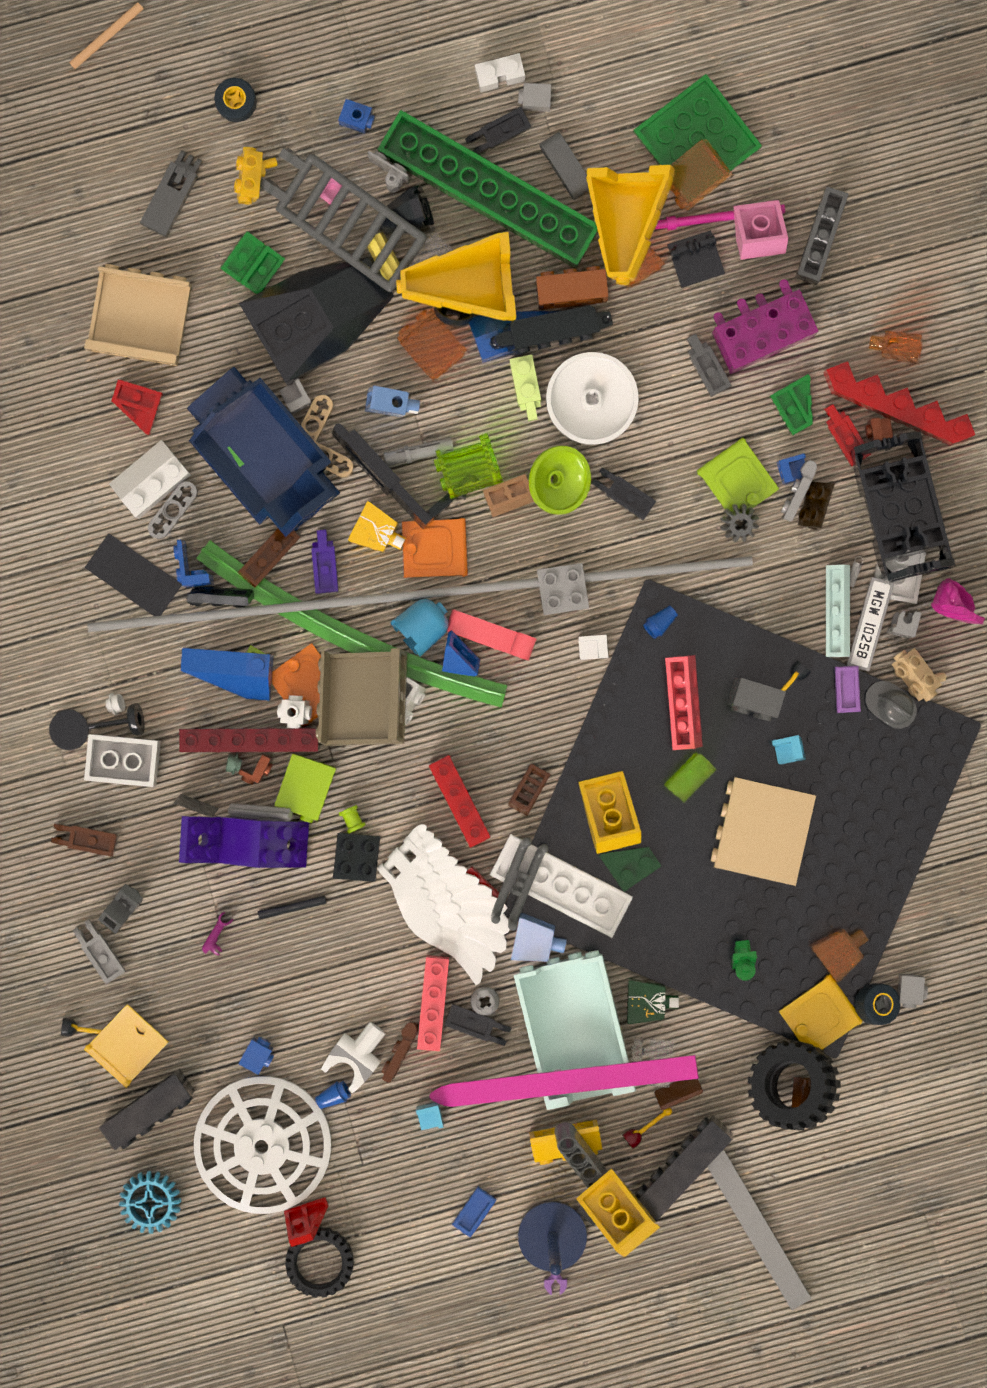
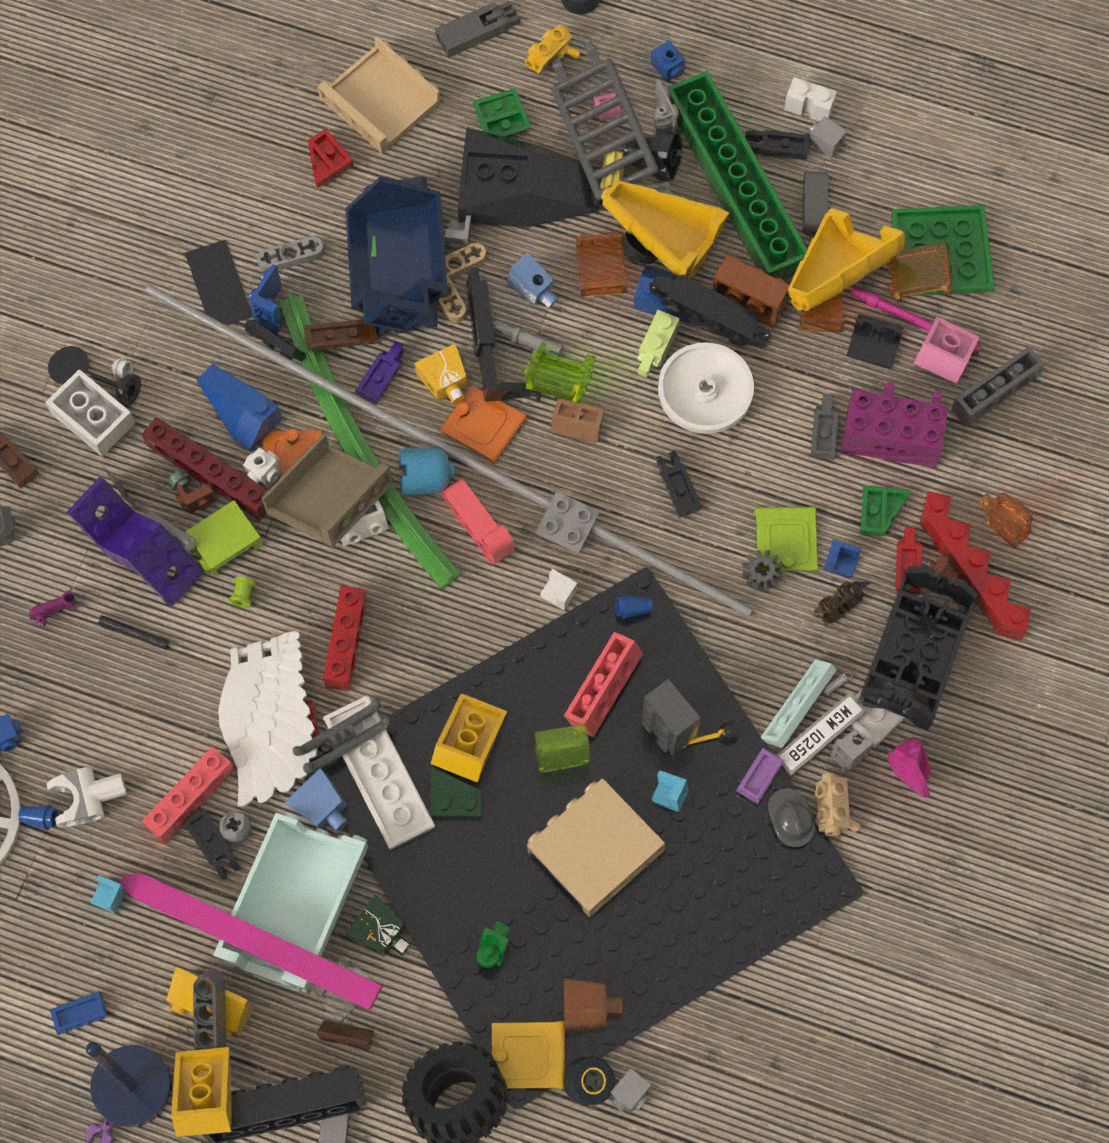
camera: 35 degrees right, 20 degrees down
white slope [109,440,191,519] -> none
black hinge [333,832,380,882] -> none
reddish brown hinge [381,1021,419,1083] -> none
blue slope [442,631,480,677] -> none
reddish brown slope [508,763,551,816] -> none
lime dish [529,445,591,515] -> none
hinge [622,1108,672,1149] -> none
light grey hinge [781,460,818,522] -> none

